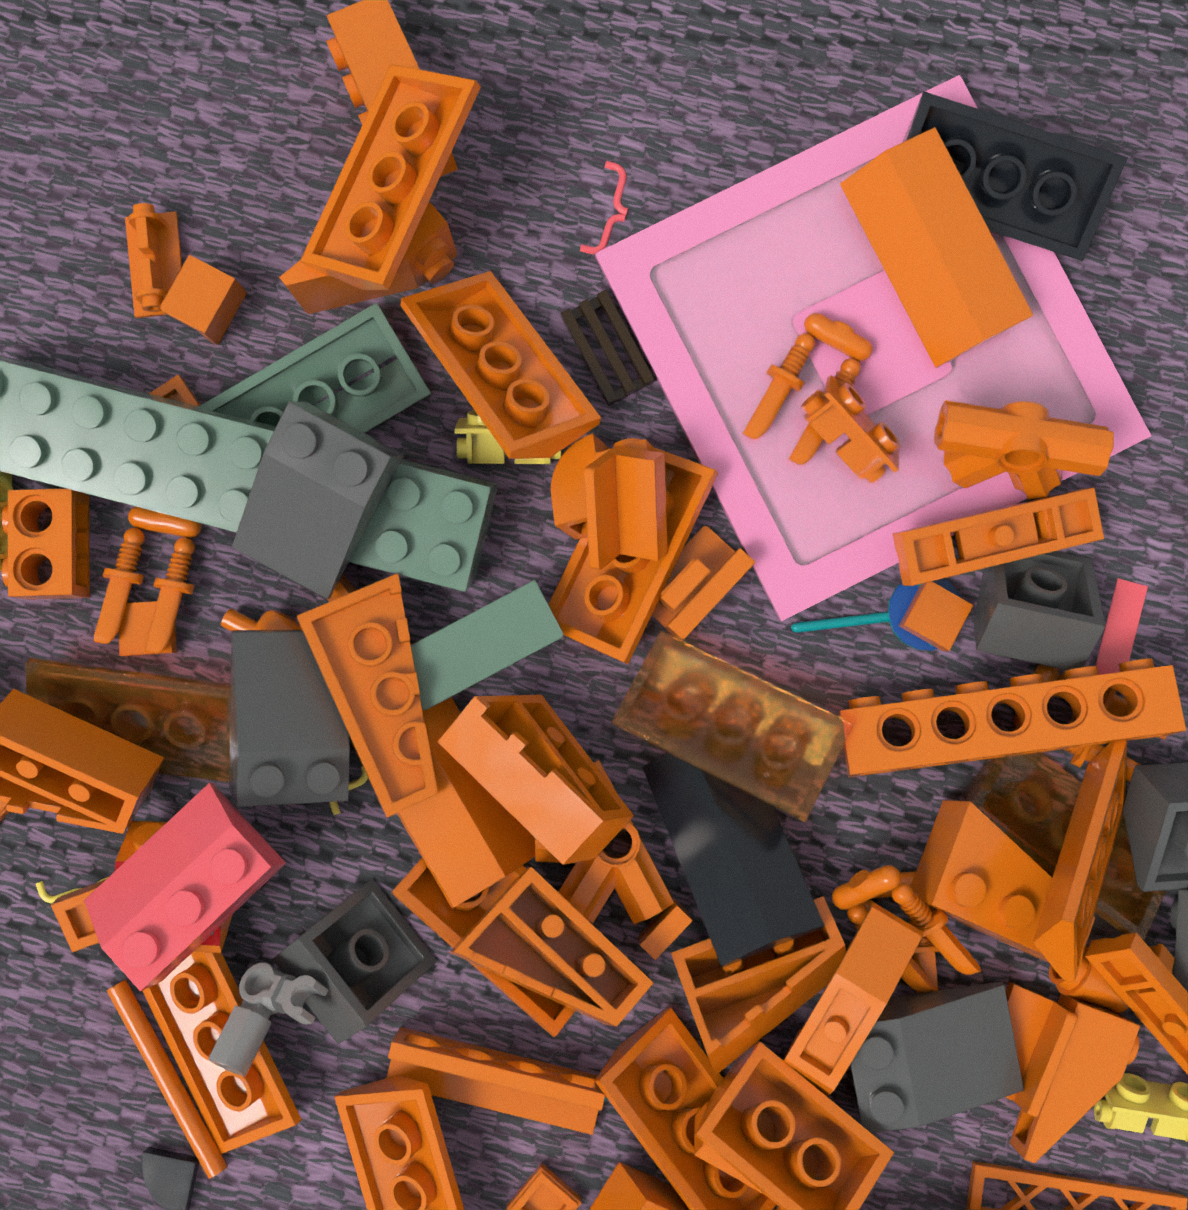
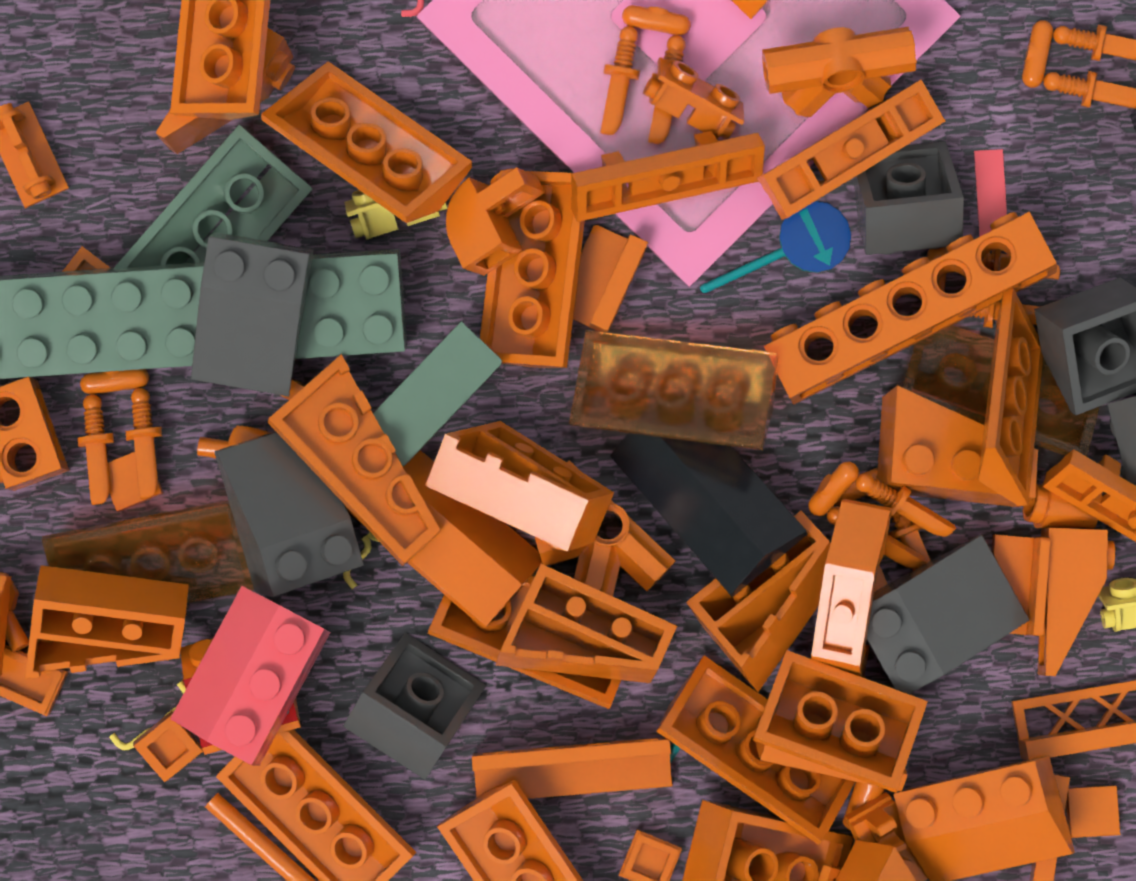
camera: 20 degrees left, 0 degrees up
orange panel [160,255,247,346] -> none
light grey bar [208,963,328,1077] -> none
dark brown tile [560,289,654,406] -> none
orange panel [584,446,668,570] -> none
orange tile [638,898,693,960] -> none
orange tile [659,558,711,613] -> none
orange tile [899,581,973,652] -> none
none -> orange hinge [571,131,765,222]

